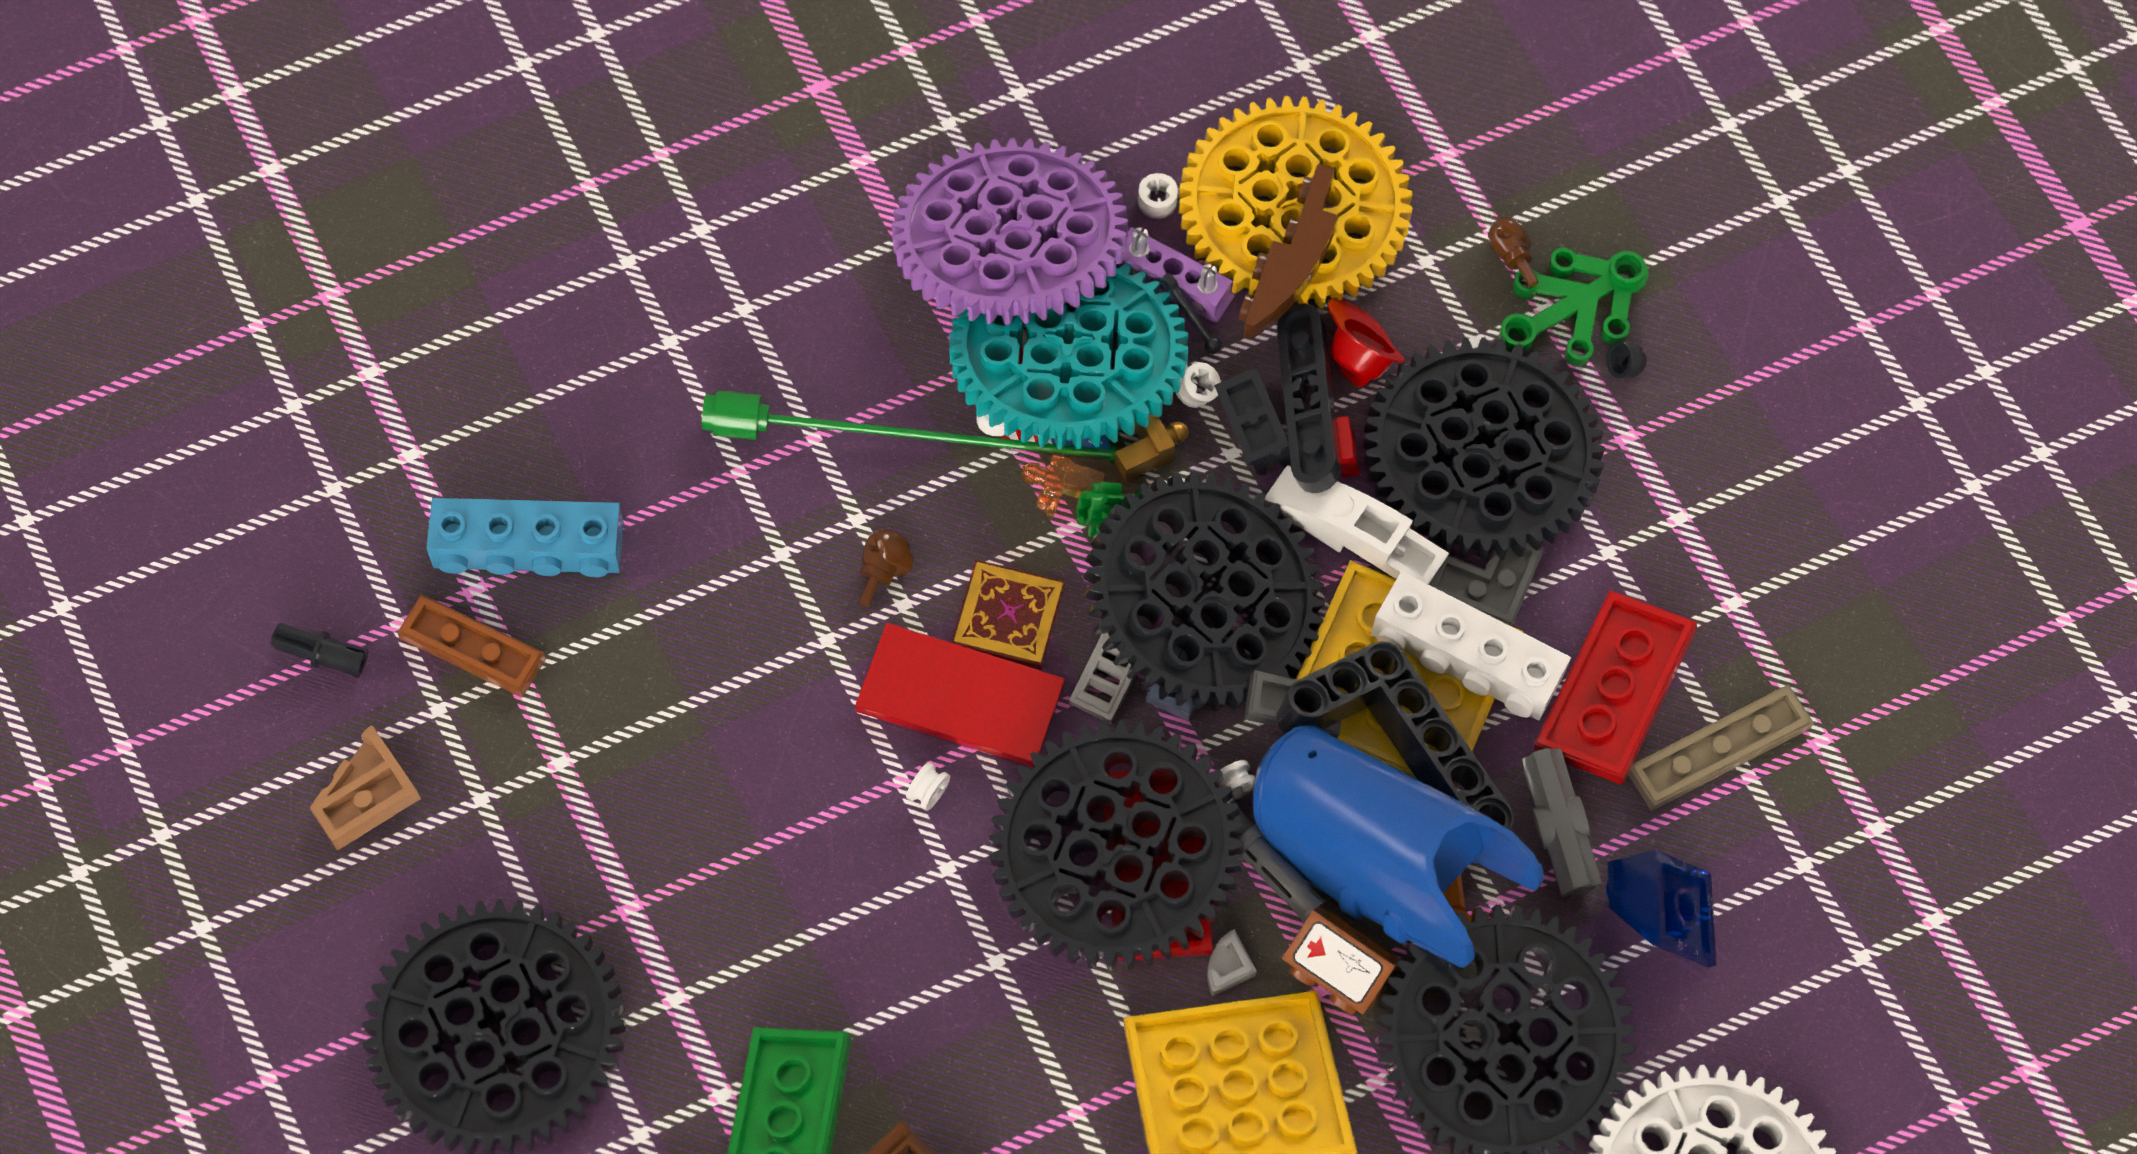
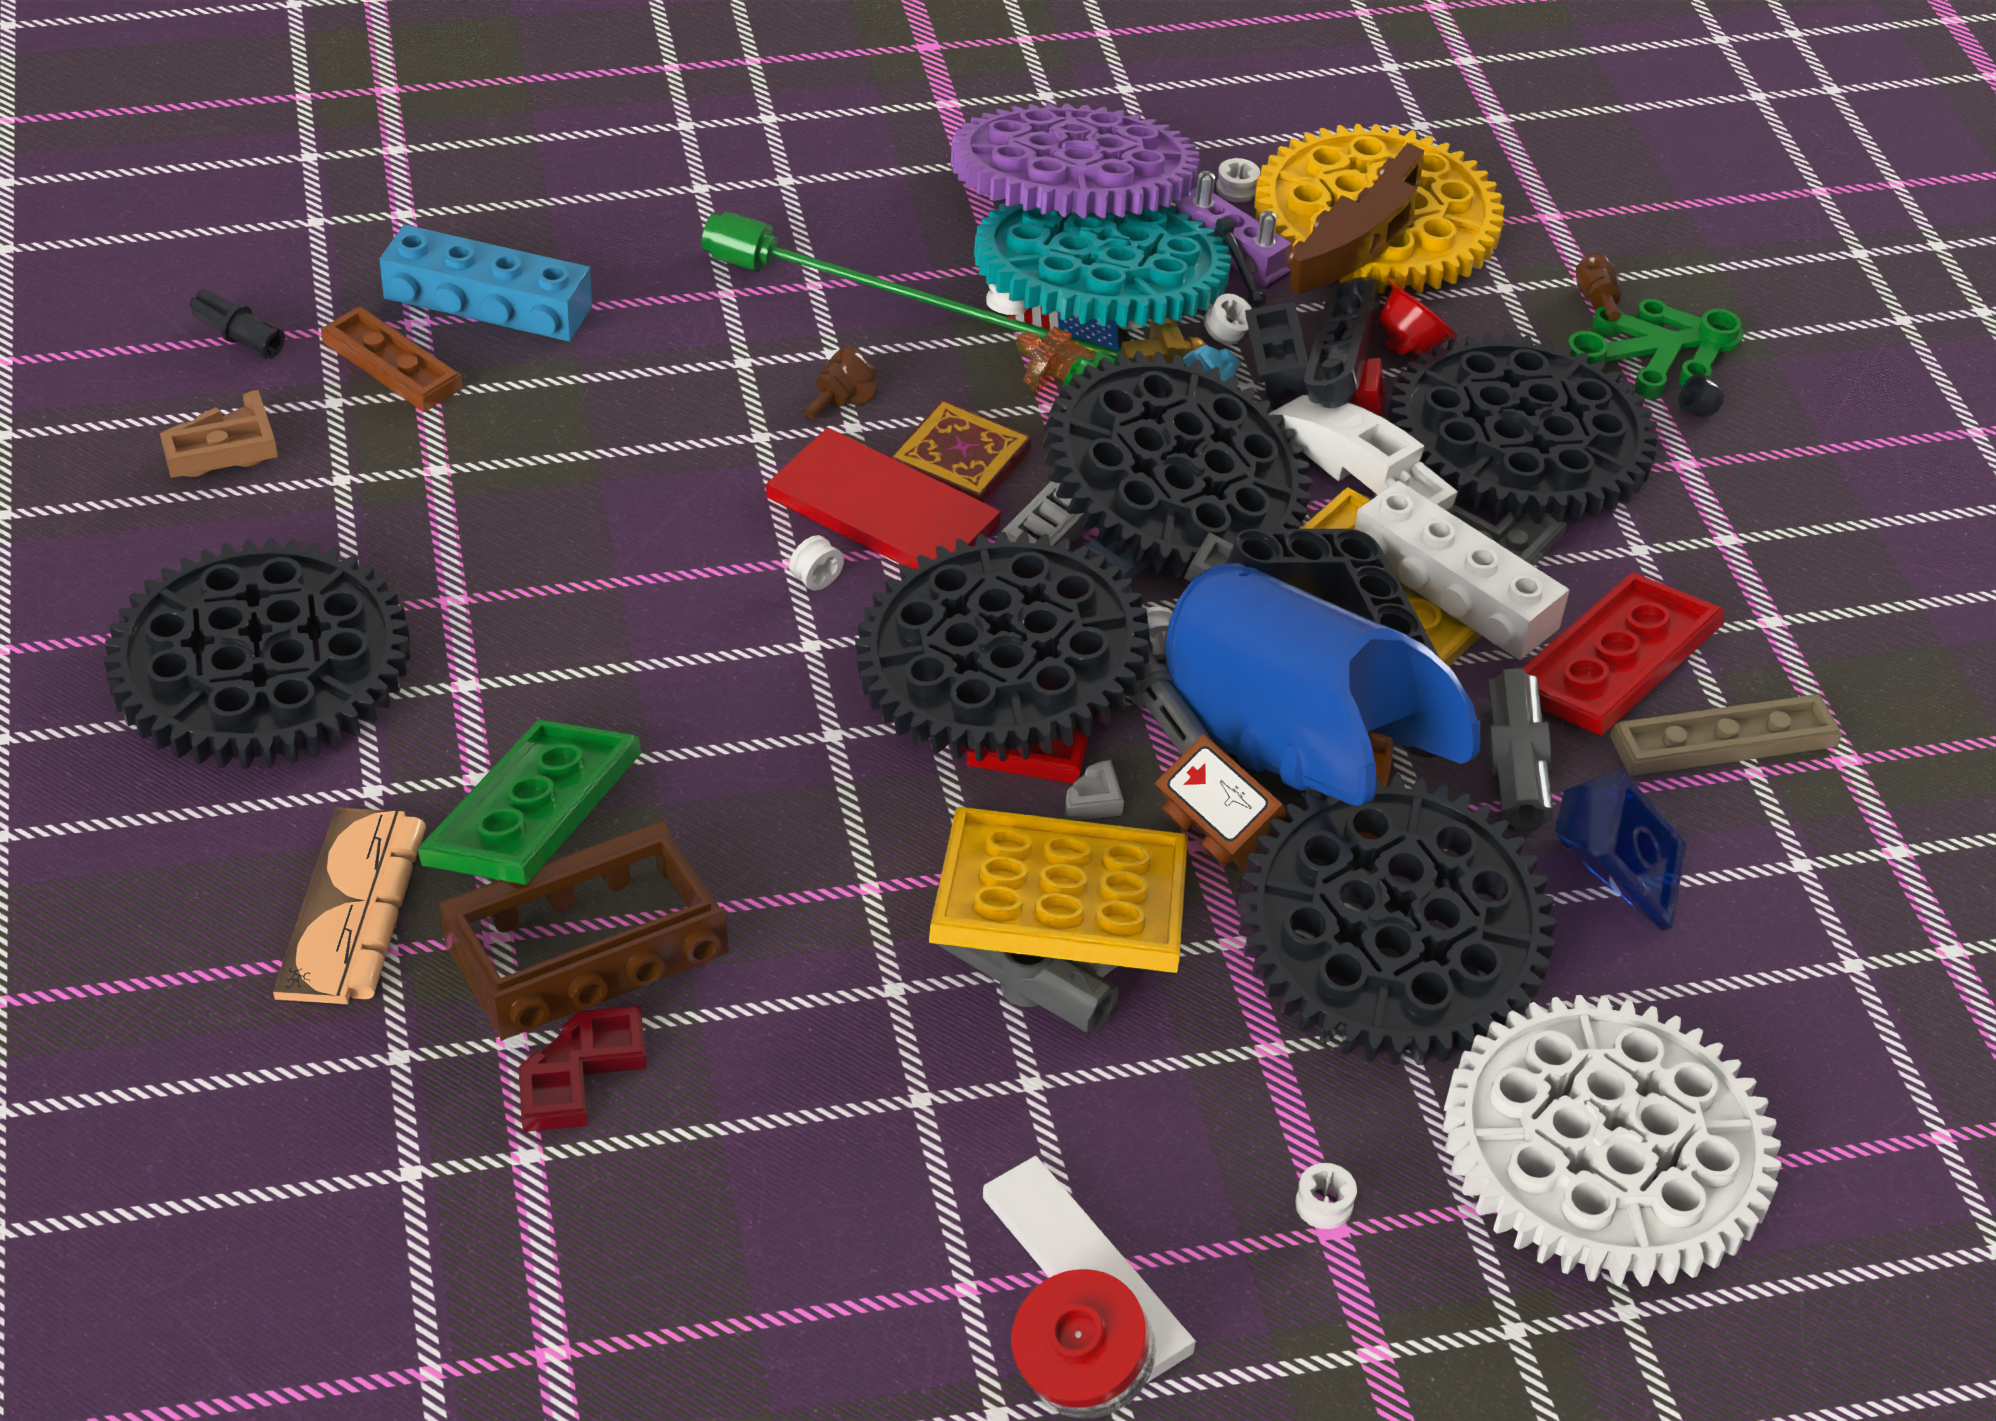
camera: 15 degrees right, 20 degrees down
none -> medium azure tile [1182,345,1241,381]

